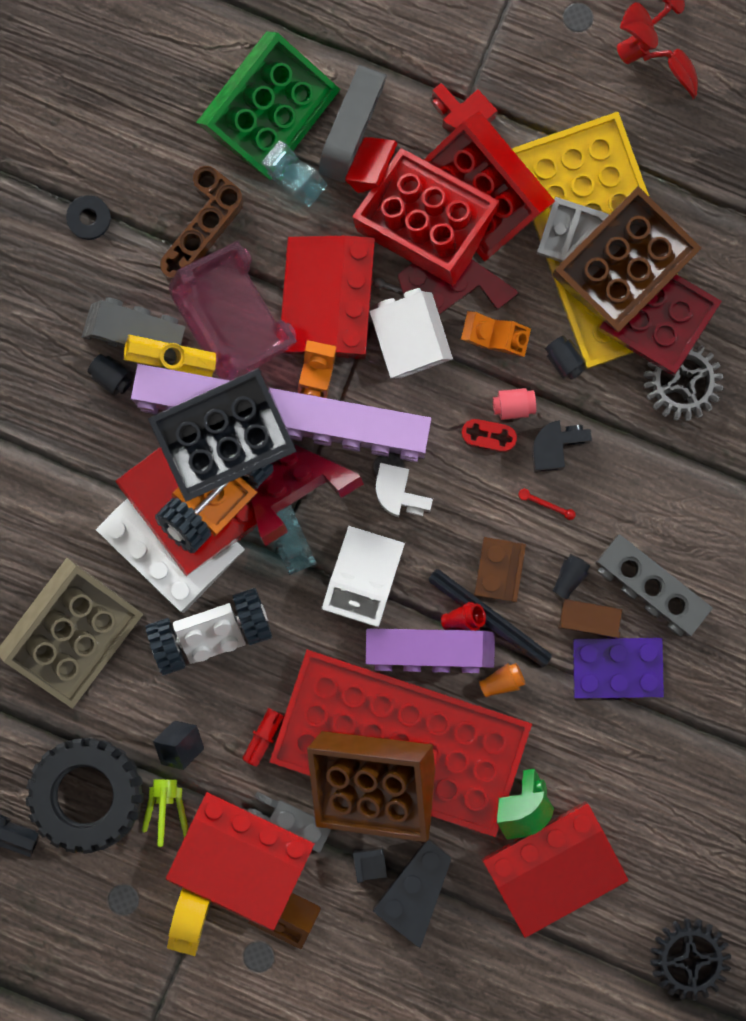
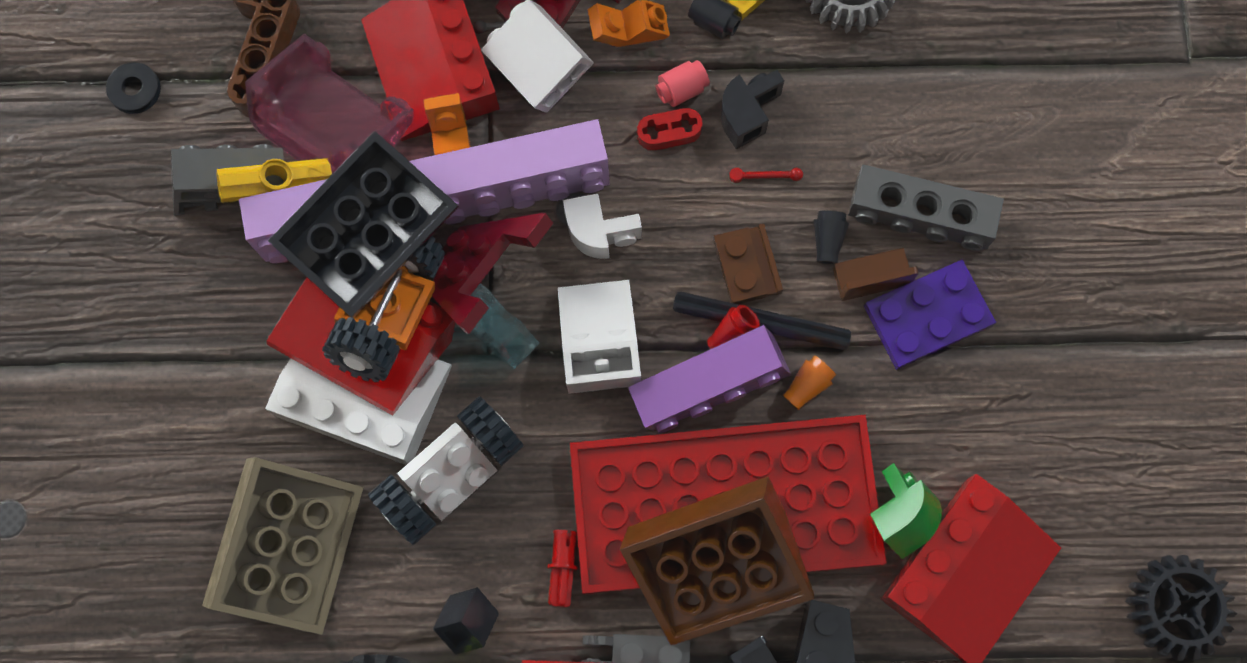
camera: 25 degrees left, 10 degrees down
black brick [87,354,132,396] -> none

